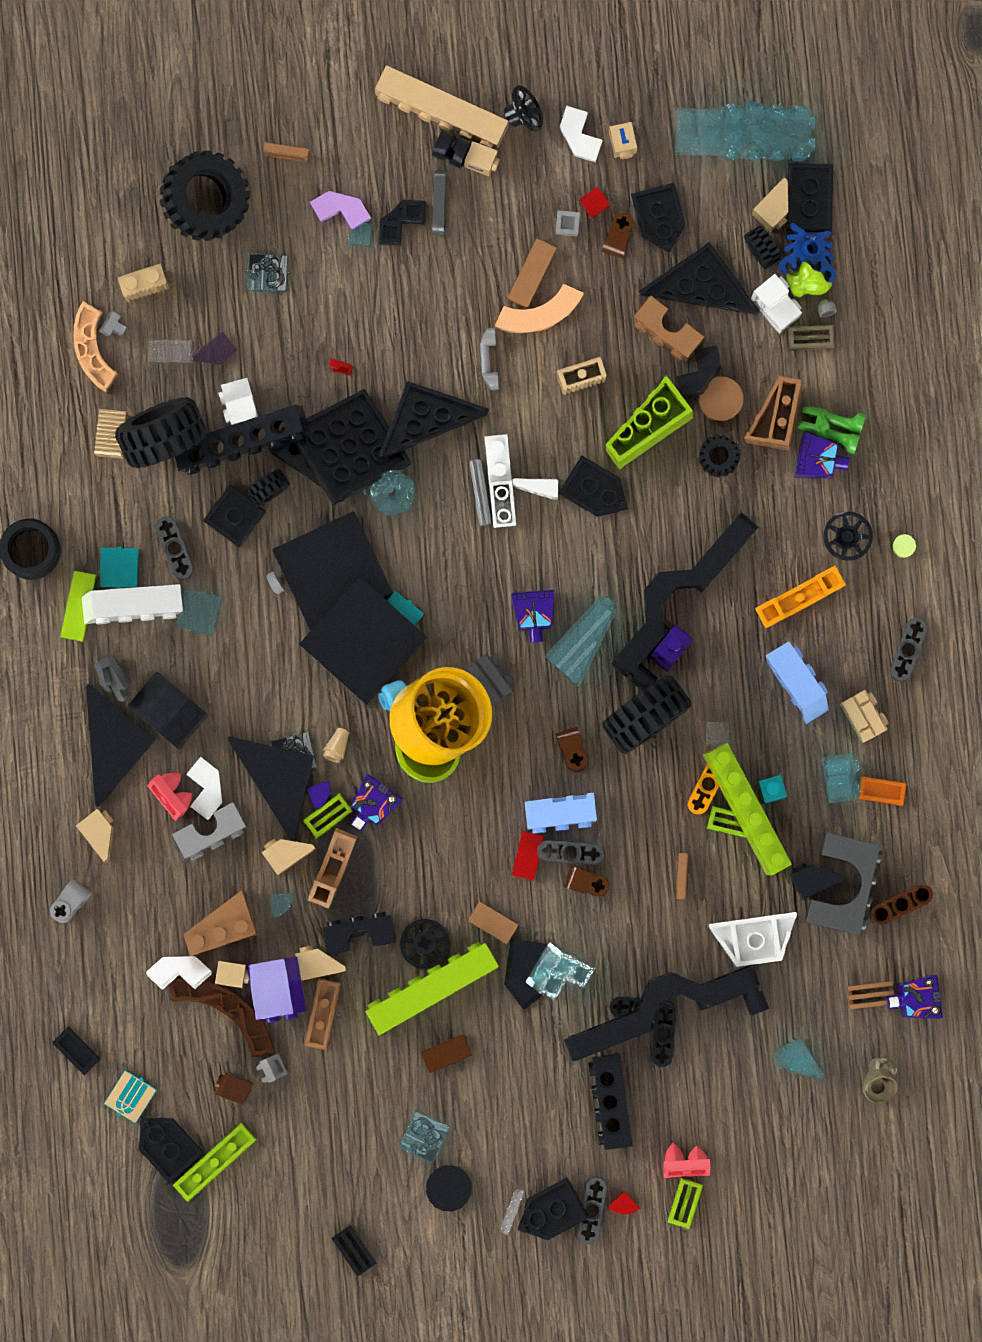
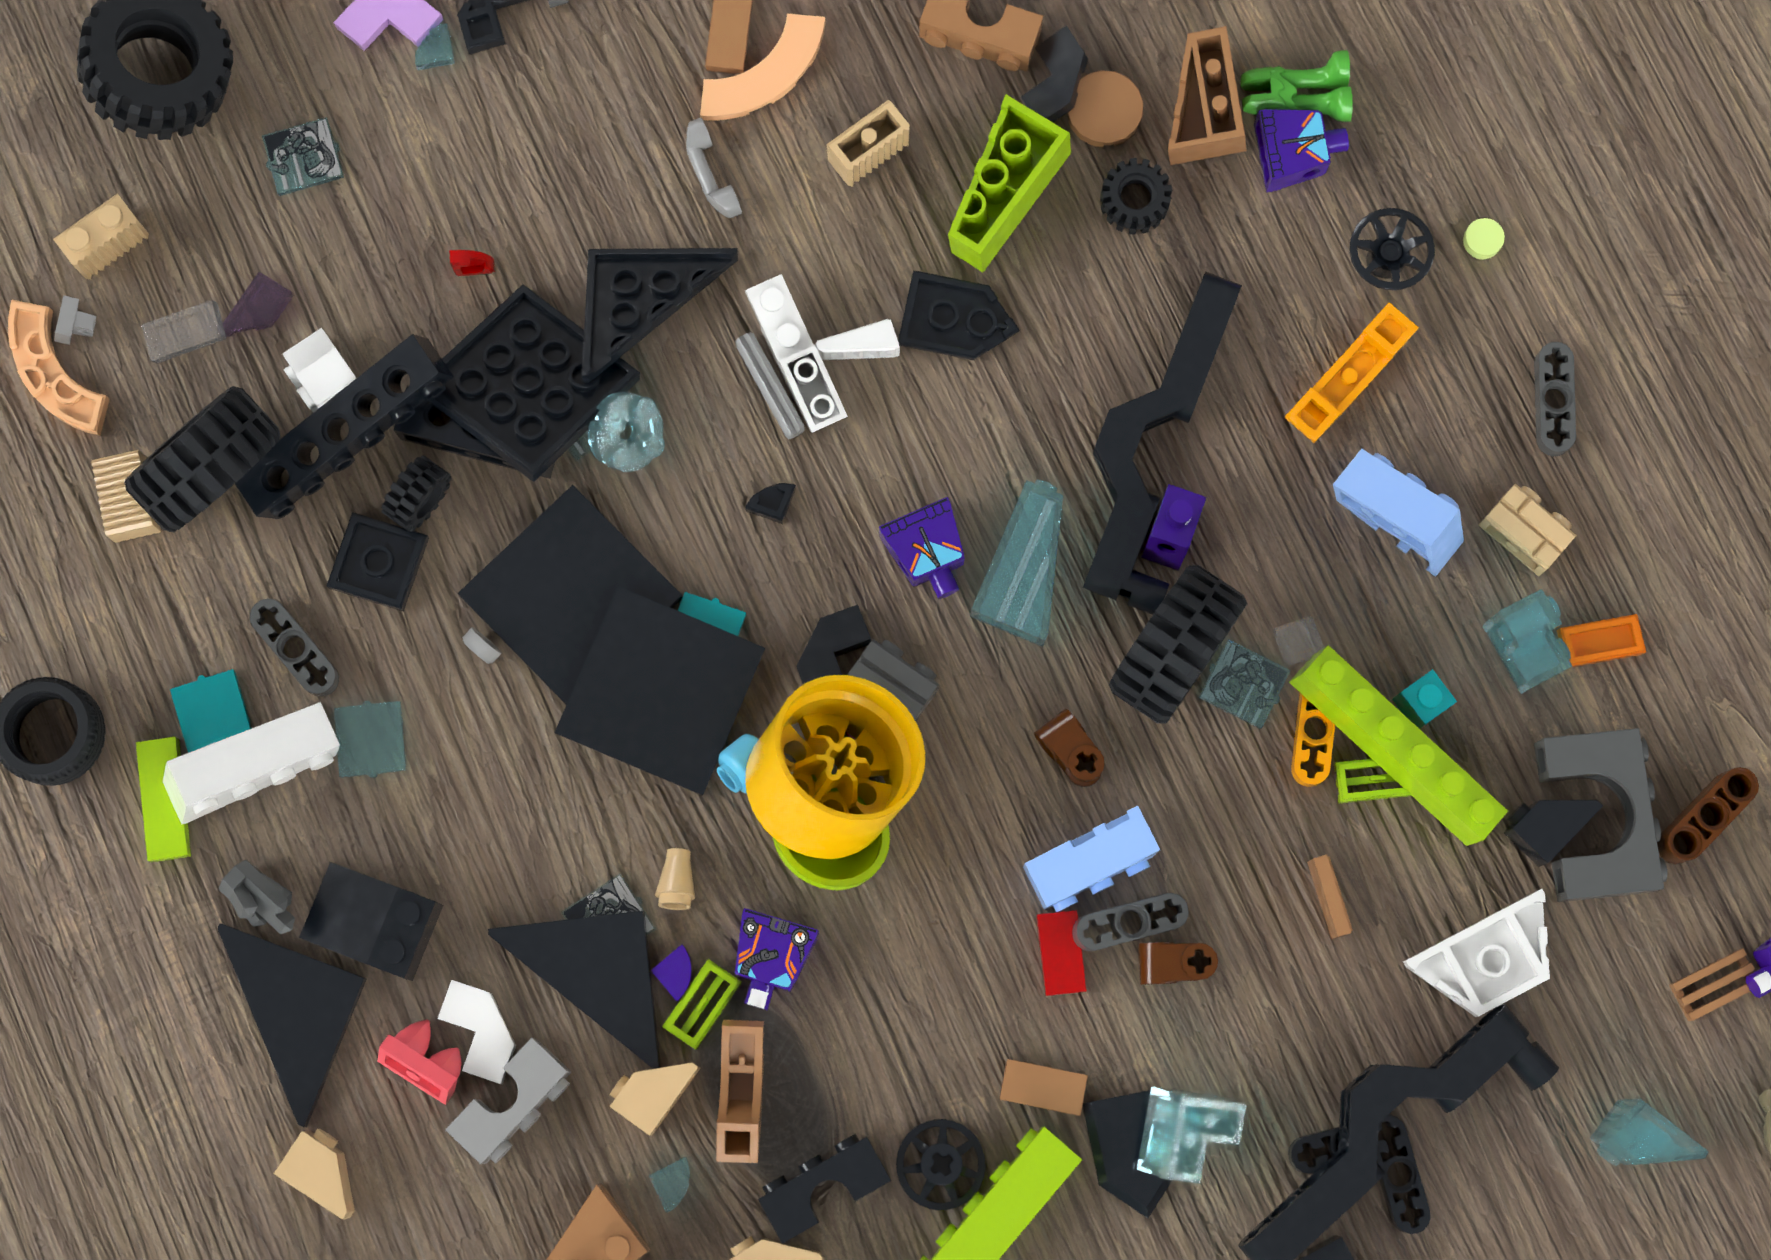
camera: 20 degrees left, 5 degrees down
none -> black tile [745,483,796,524]
none -> black tile [796,604,872,685]
none -> clear light blue piece [1199,639,1291,729]

